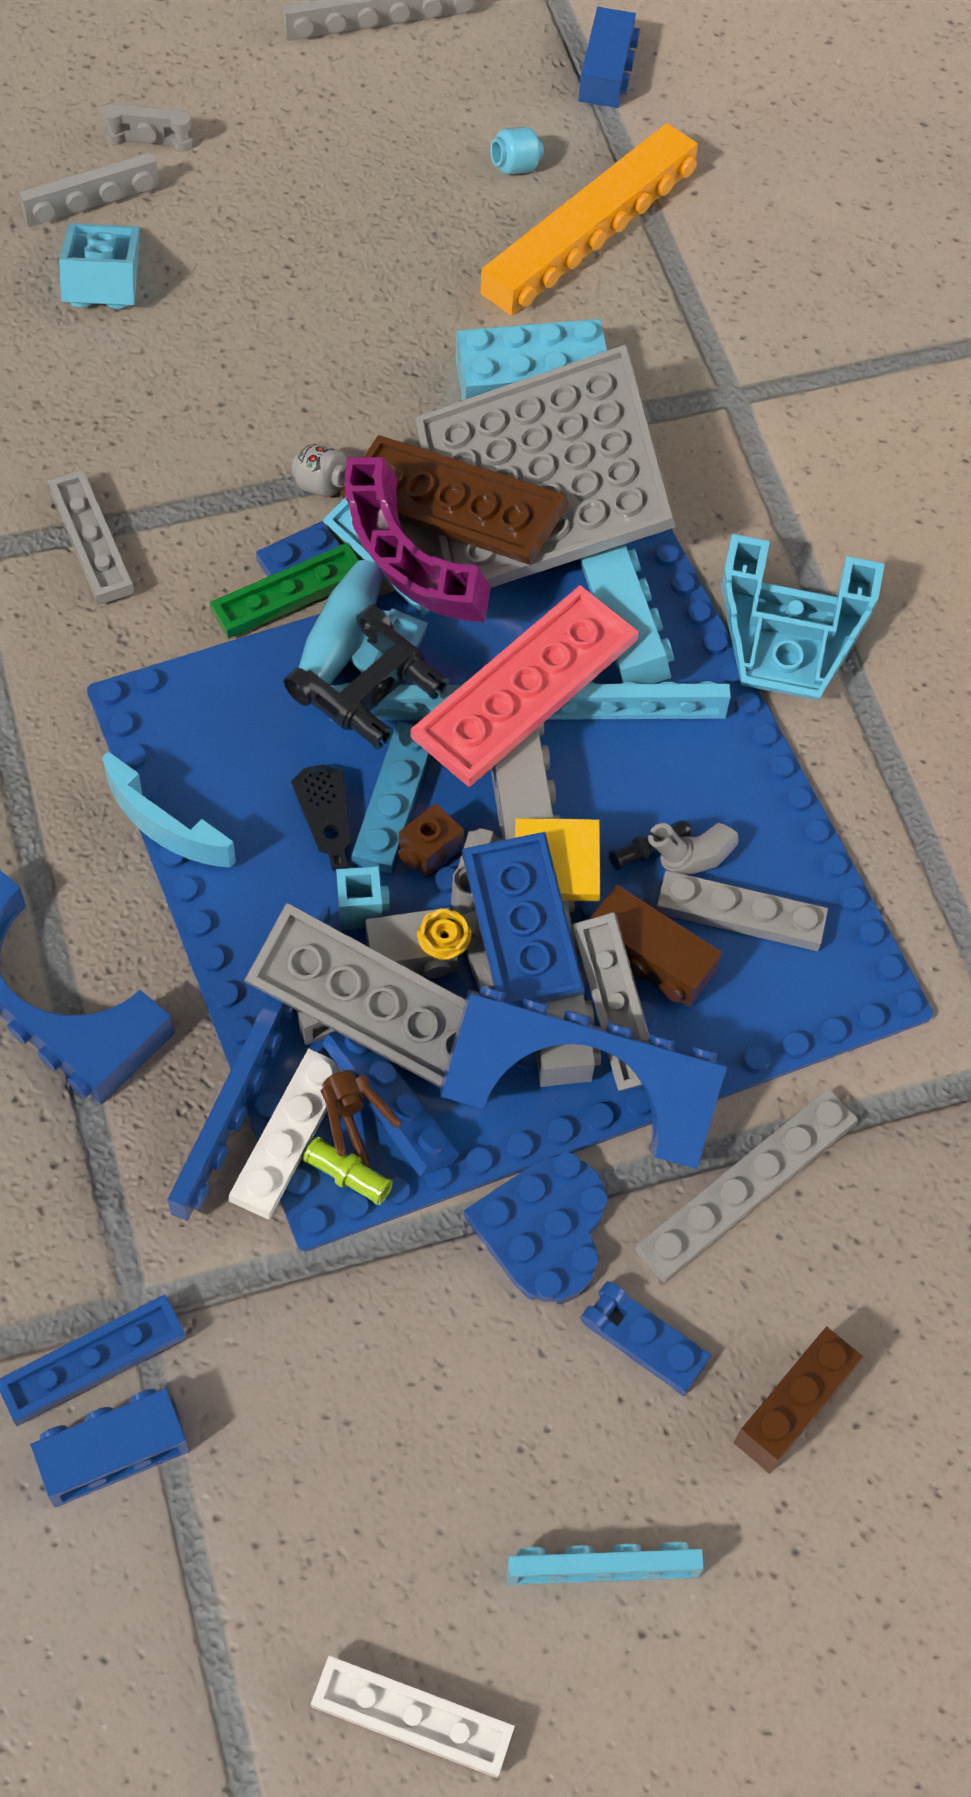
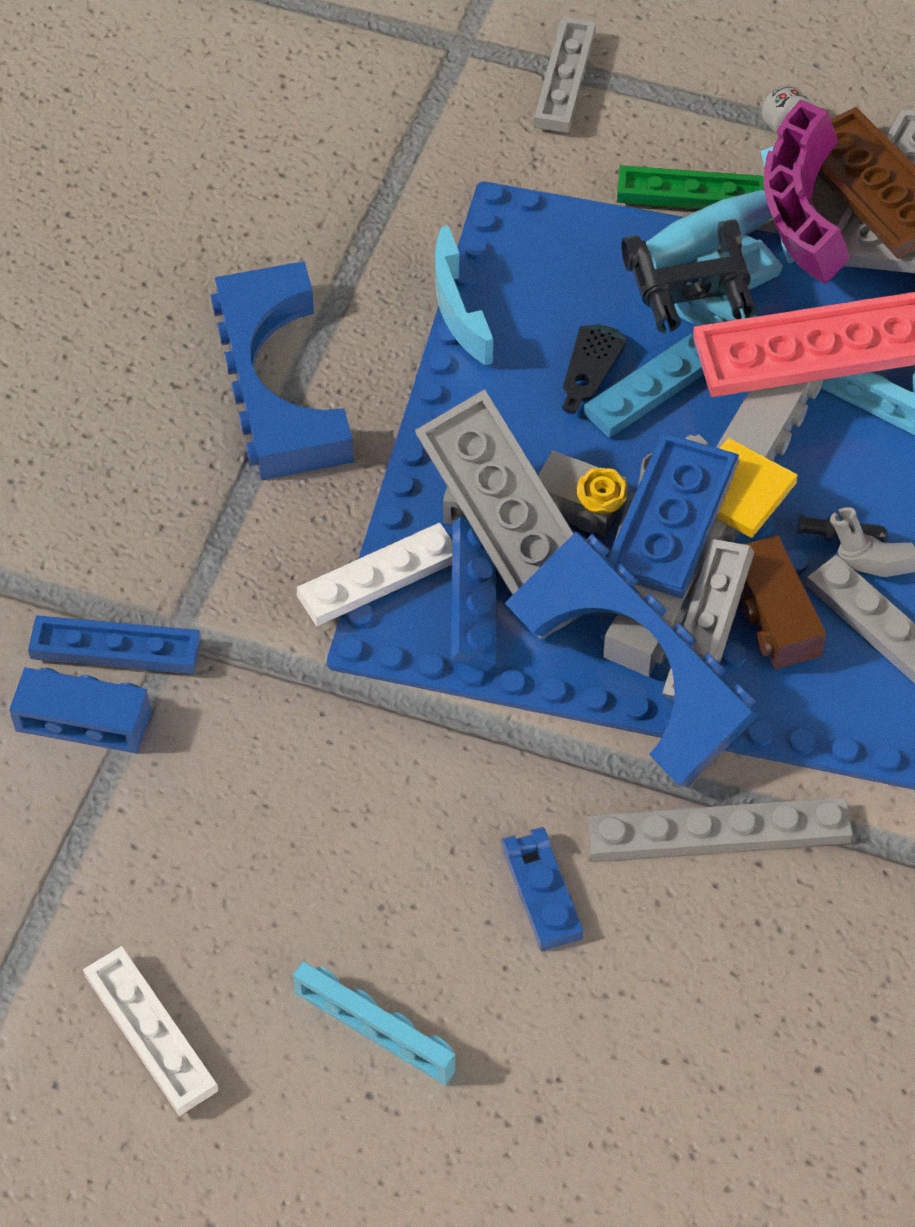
camera: 40 degrees right, 5 degrees down
blue plate [167,901,335,1221] -> none
blue plate [256,521,340,576] -> none
lime pin [303,1137,393,1205] -> none
reddish brown plant [320,1070,401,1169] -> none
medium azure brick [336,866,390,930] -> none
reddish brown brick [398,803,464,879] -> none
blue plate [464,1152,607,1304] -> none
reddish brown brick [733,1326,863,1474] -> none

